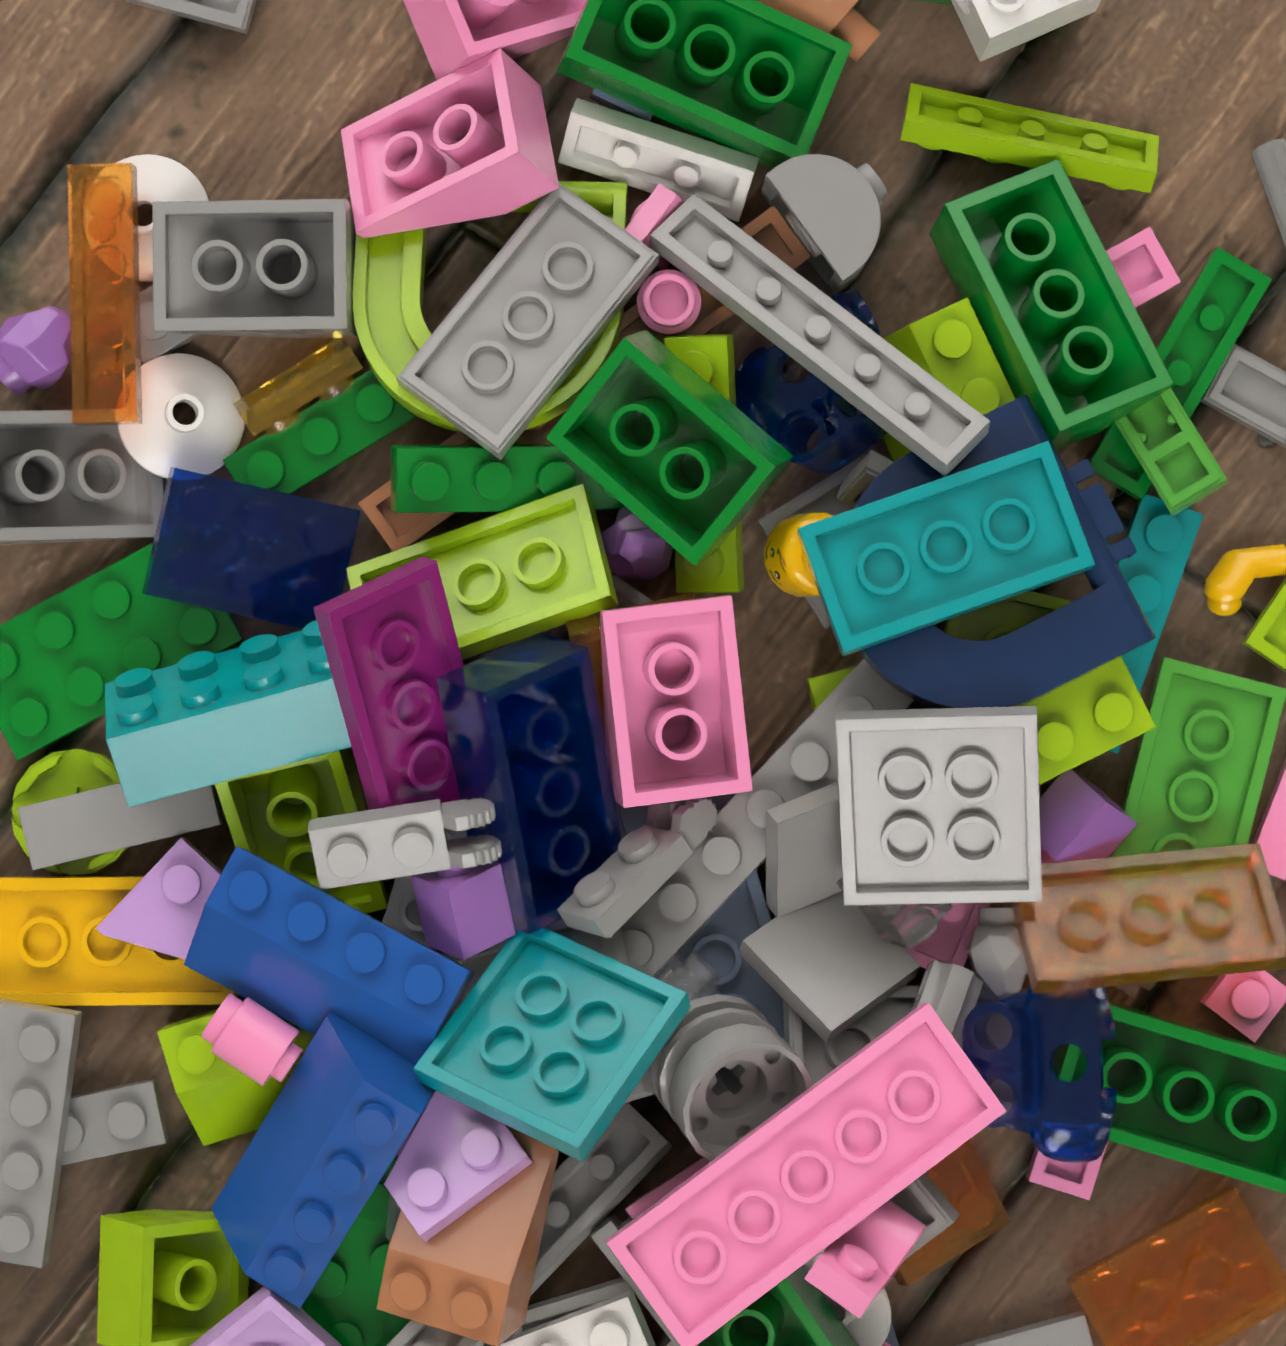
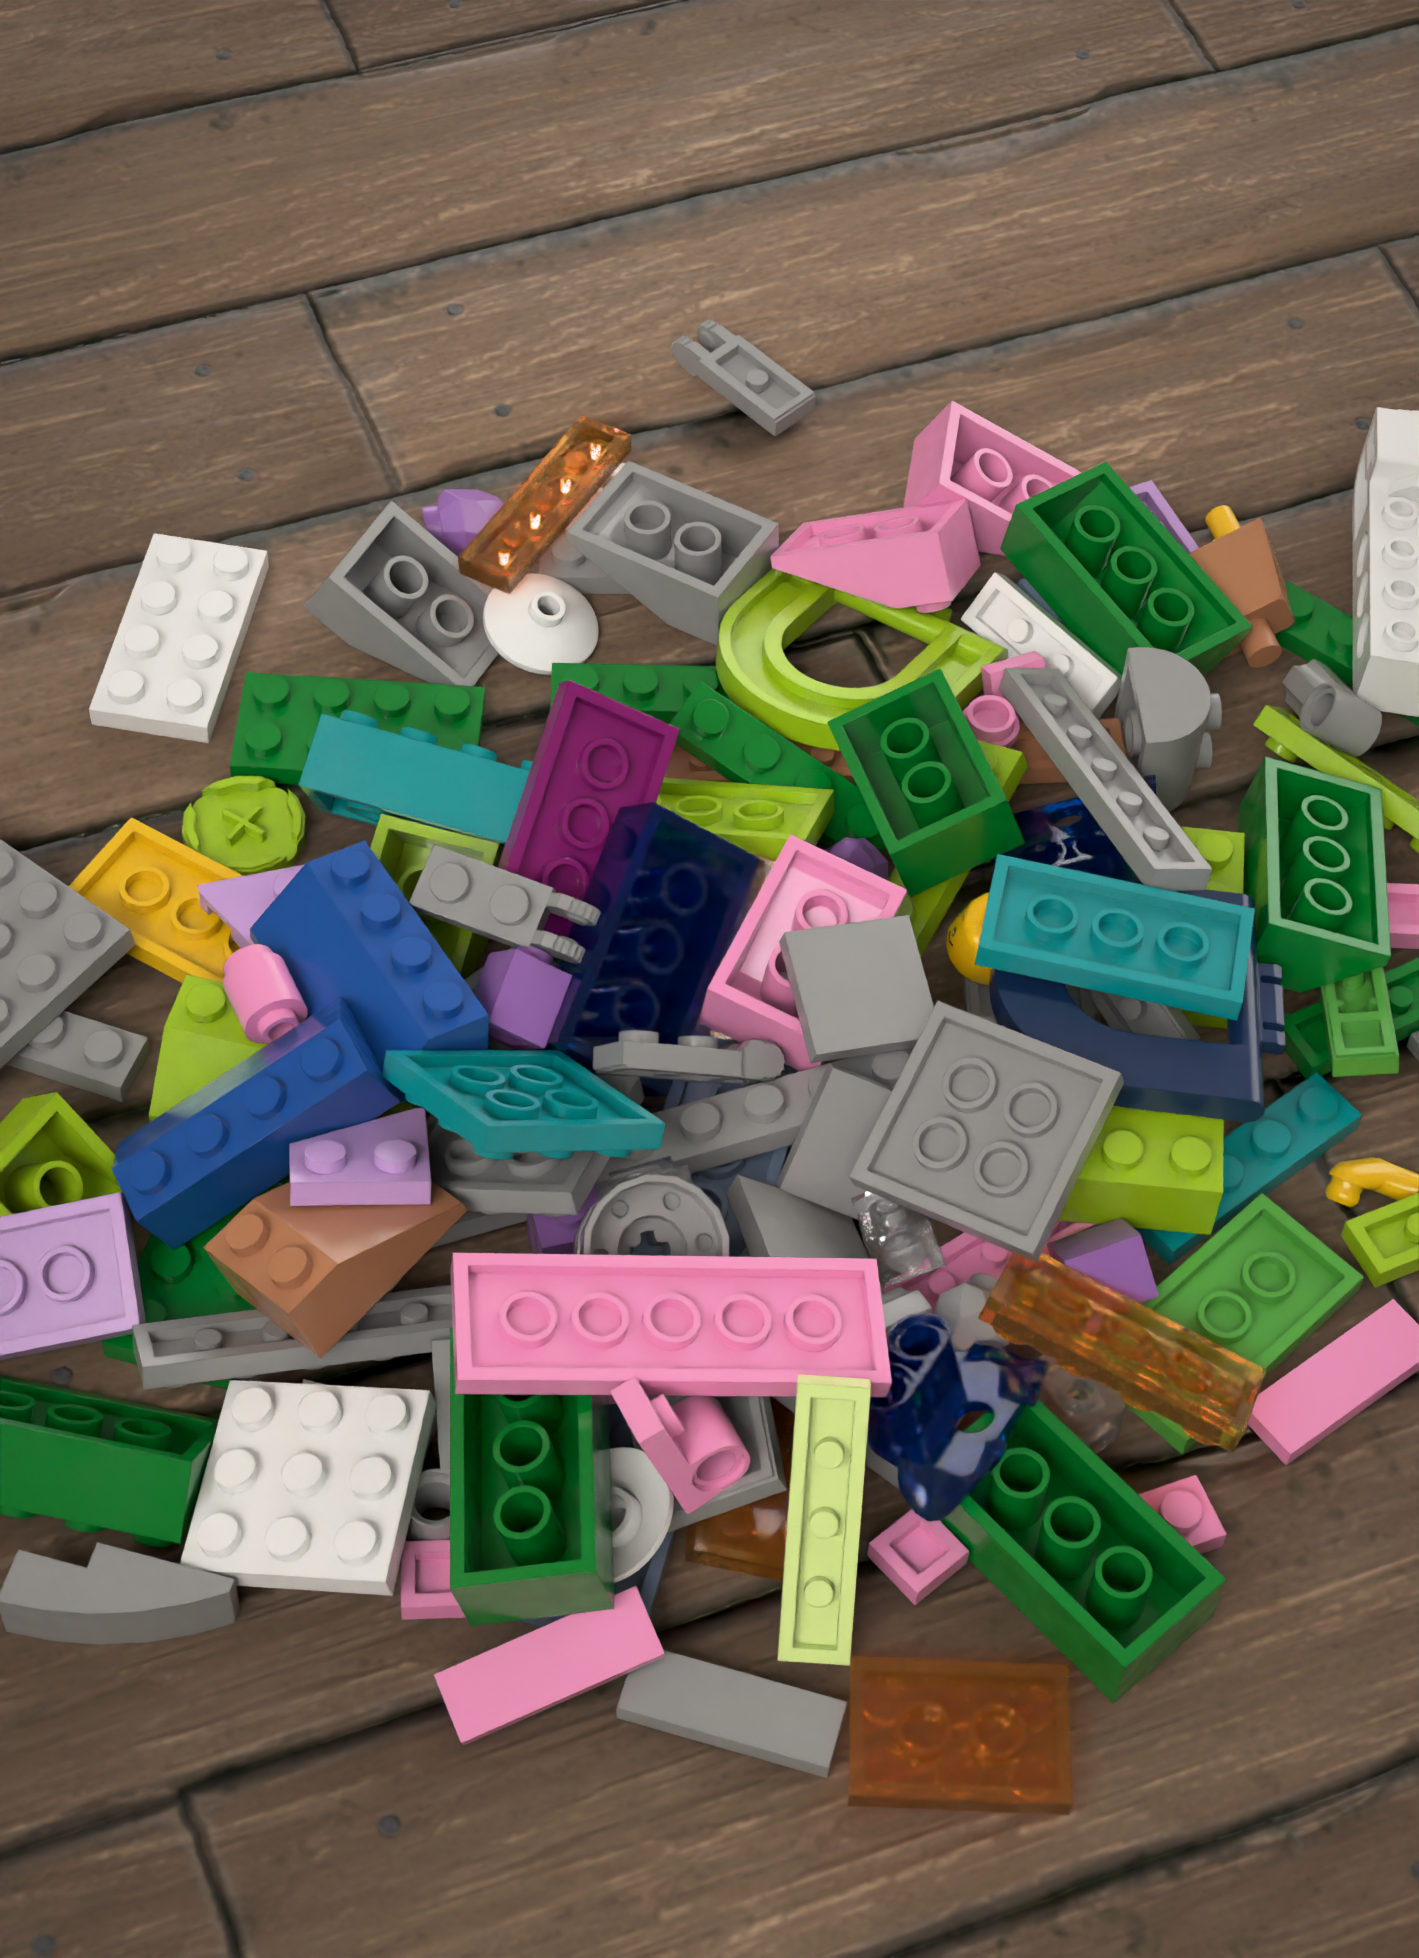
camera: 30 degrees right, 35 degrees down
light grey tile [18,783,223,870] -> none
clear blue plate [142,467,361,628] -> none
clear yellow plate [233,338,363,436] -> none
light grey tile [396,183,659,460] -> none
none -> yellowish green plate [778,1374,871,1666]
none -> light grey tile [779,915,934,1063]
none -> light grey piece [1282,659,1382,757]

